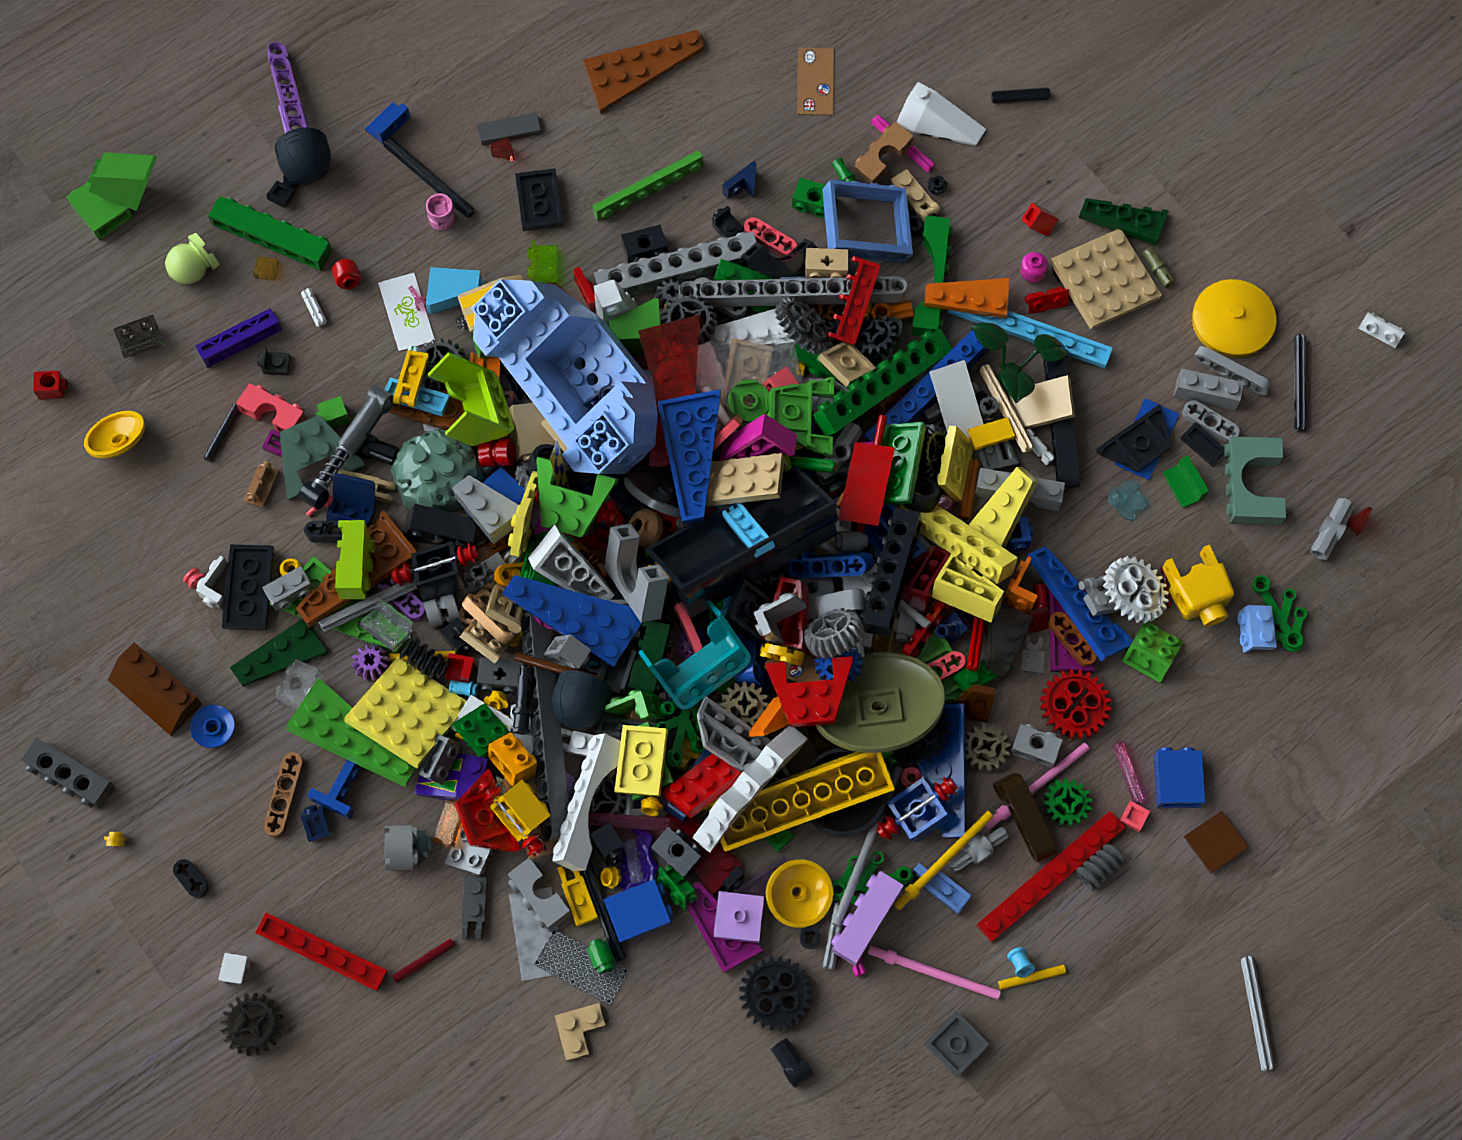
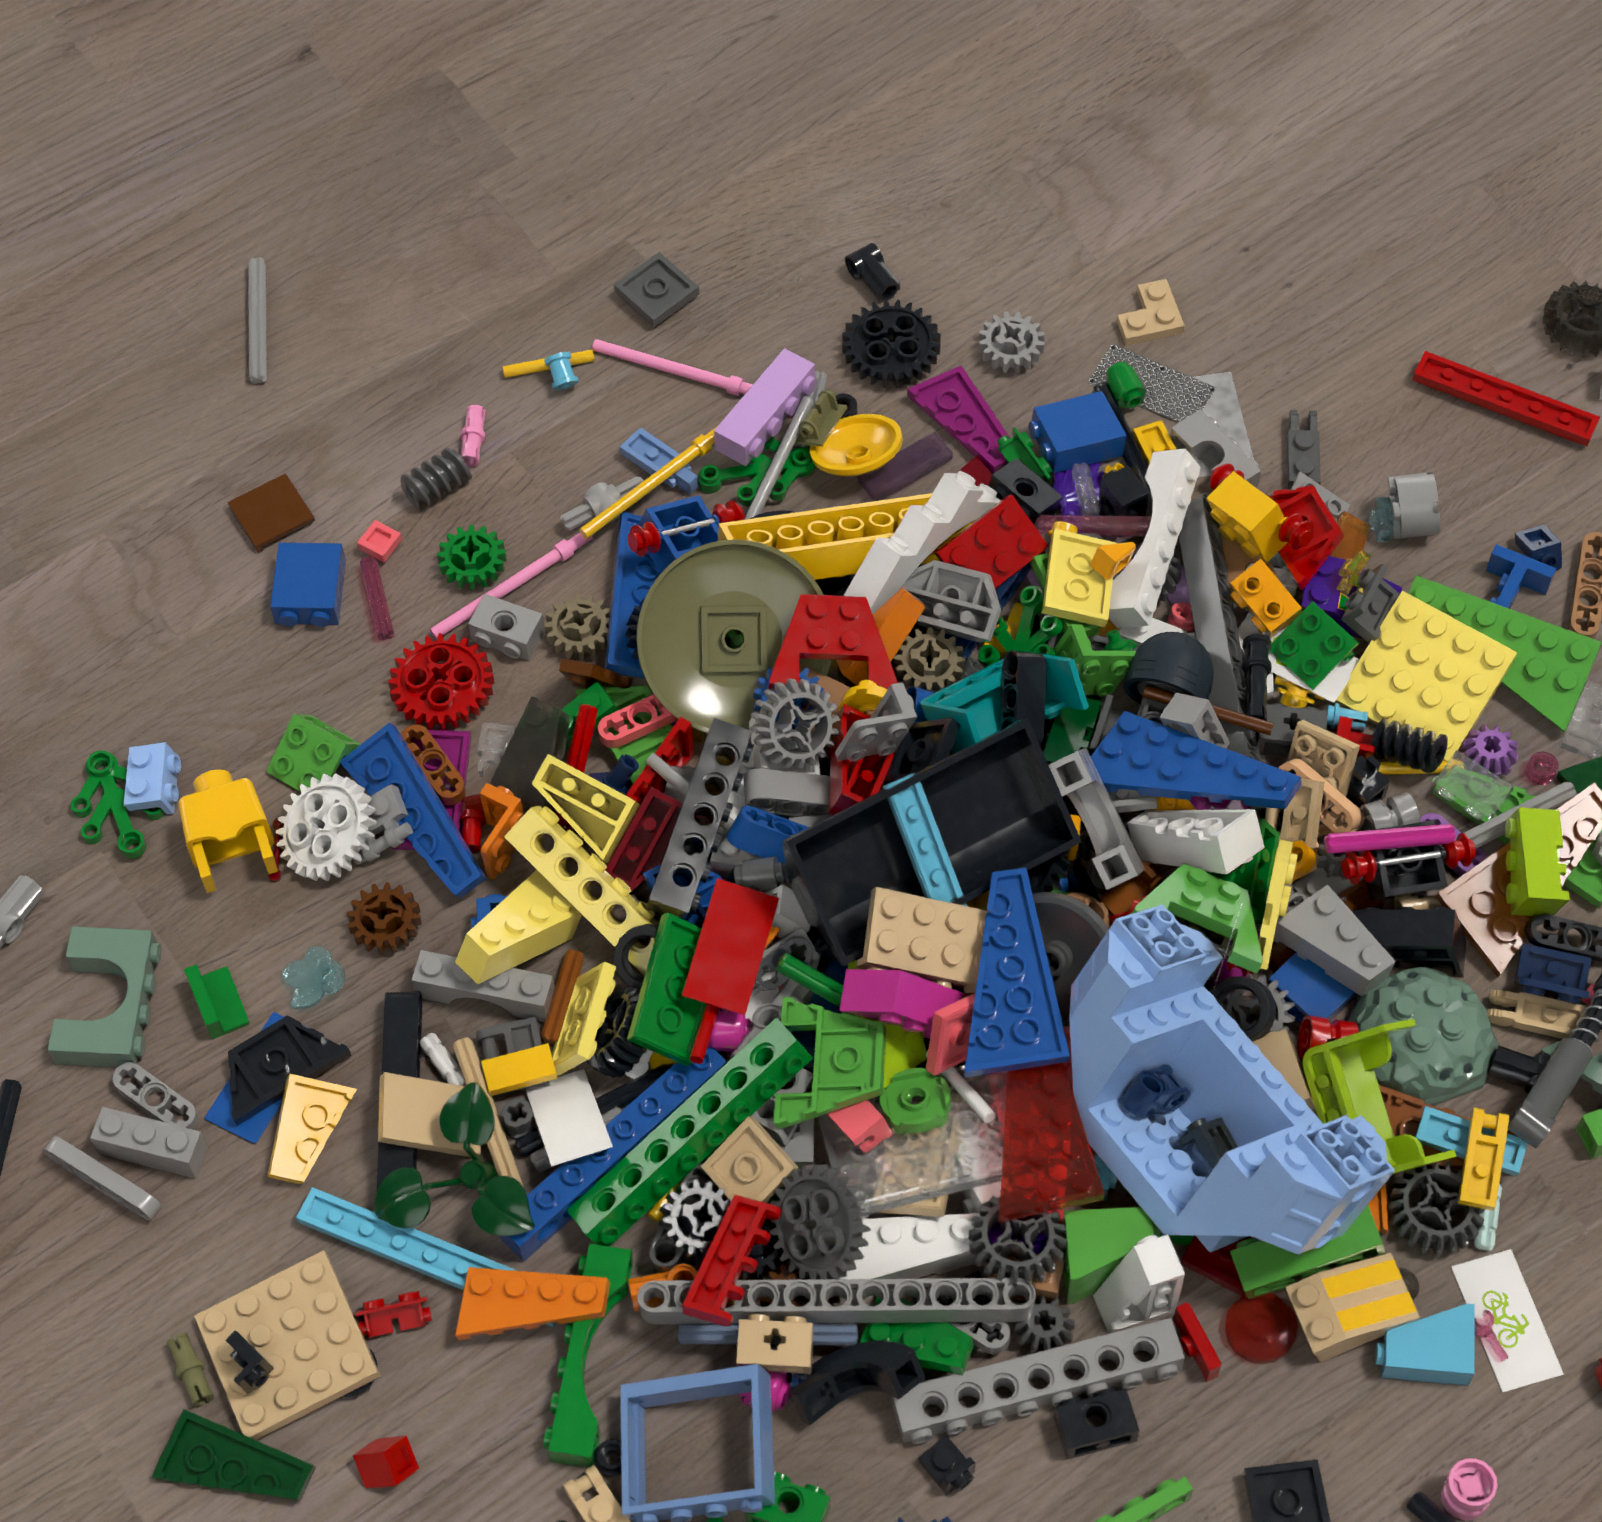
camera: 175 degrees left, 10 degrees down
dark red bar [392,938,455,983] -> none
clear neon green bracket [527,240,558,286] -> none
lavender plate [714,891,764,943] -> none
black plate [722,866,744,892] -> none
coral beam [744,217,797,257] -> none
clear pink axle [937,495,958,512] -> none
red plate [976,811,1125,943] -> none
dark brown beam [993,773,1057,862] -> none
dark pink head [1020,252,1048,283] -> none
black tile [1180,422,1225,466] -> none
yellow dish [1192,279,1277,358] -> none
none -> black bracket [225,1330,274,1394]
none -> yellow wing [267,1074,357,1184]
none -> reddish brown gear [347,882,422,955]
none -> bright pink pin [460,405,486,467]
none -> olive hinge [795,389,847,446]
none -> light grey gear [979,311,1045,373]
none -> black beam [1000,650,1047,745]
none -> light orange slope [1090,542,1136,580]
none -> green plant [1102,630,1138,651]
none -> coral bush [1167,603,1195,633]
none -> pearl dark grey bracket [1178,1118,1238,1169]
none -> dark pink axle [1324,824,1456,854]
none -> clear yellow plate [1336,549,1371,595]
none -> clear pink bush [1526,751,1559,785]

